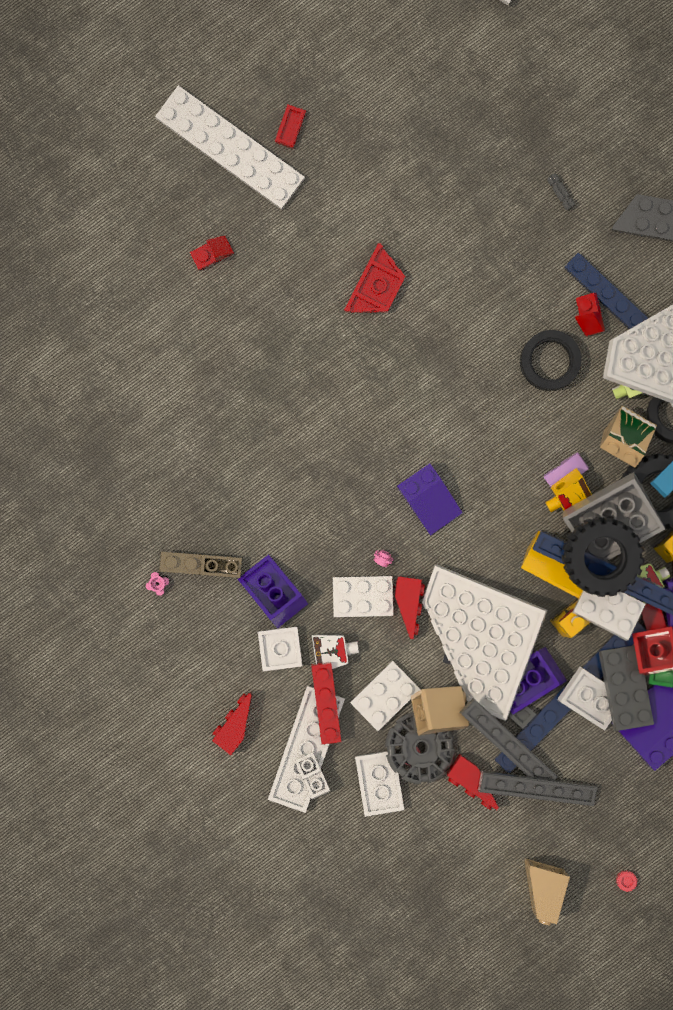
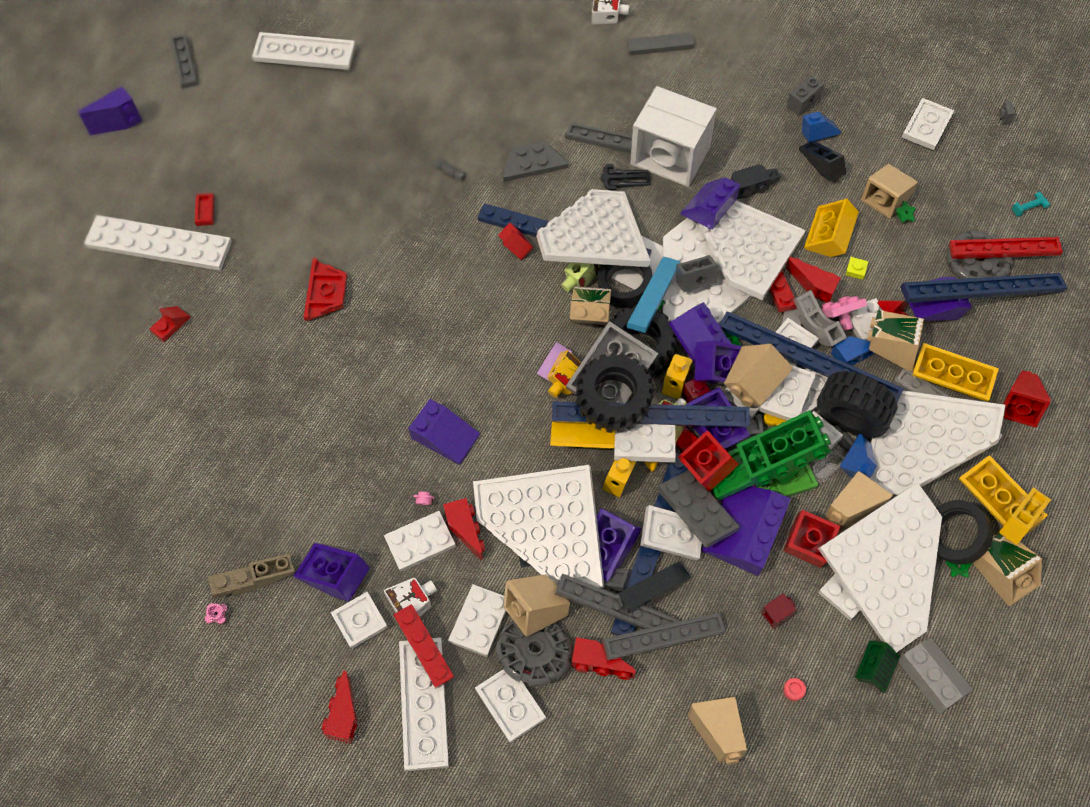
camera: 25 degrees left, 25 degrees down
white slope [295,753,330,799] -> none
black tyre [520,330,581,391] -> none
none -> black tile [615,561,691,614]
none -> dark red brick [761,593,797,629]

